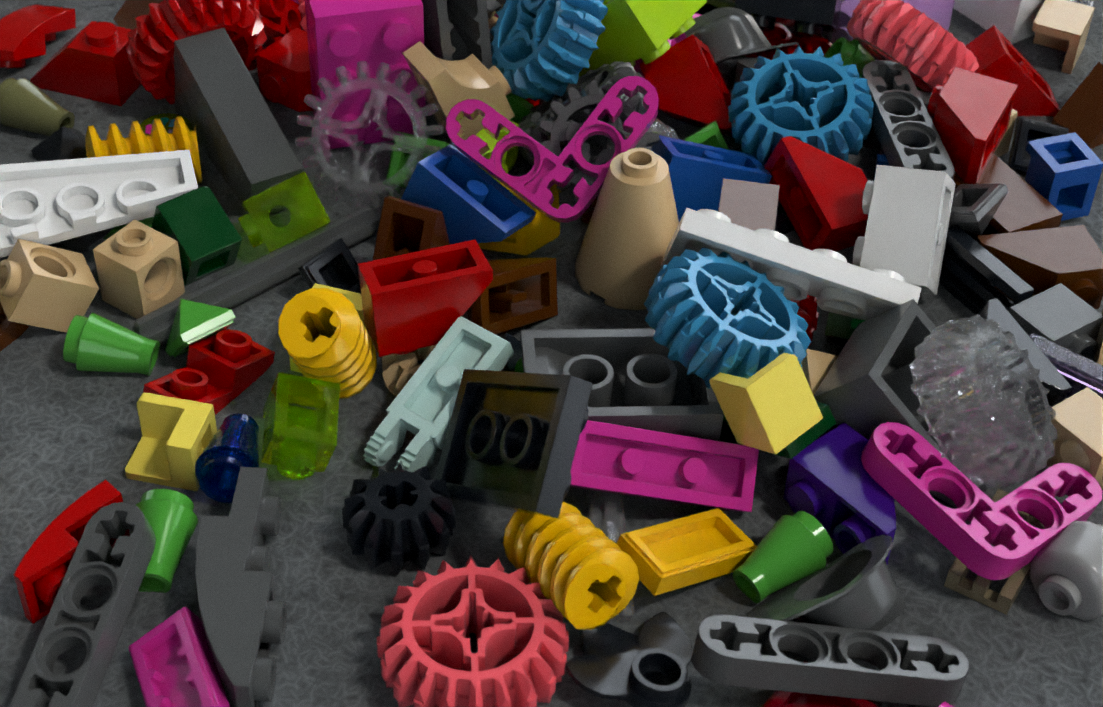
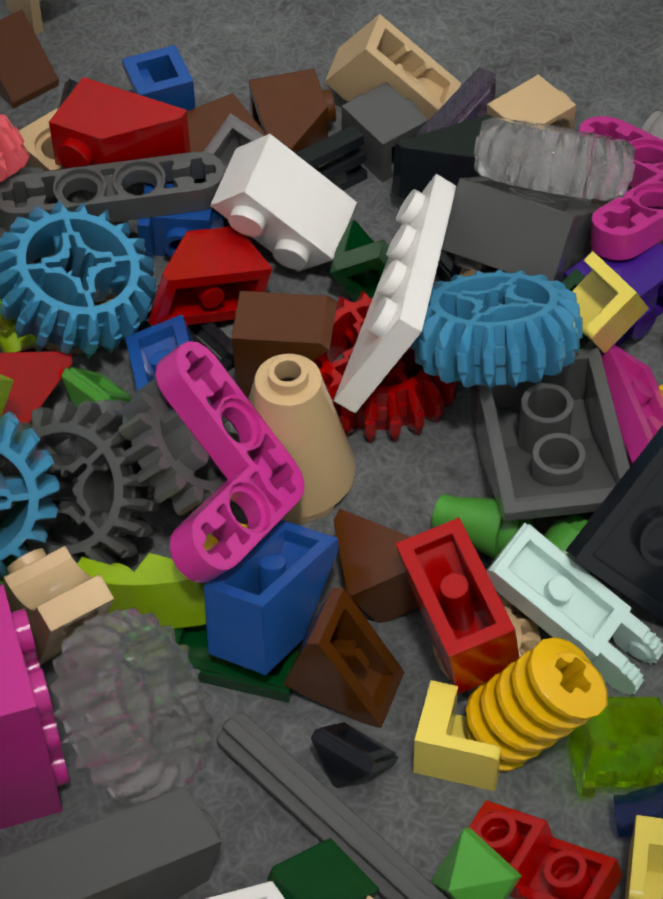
camera: 90 degrees left, 10 degrees up
clear neon green brick [237,171,331,253] -> none

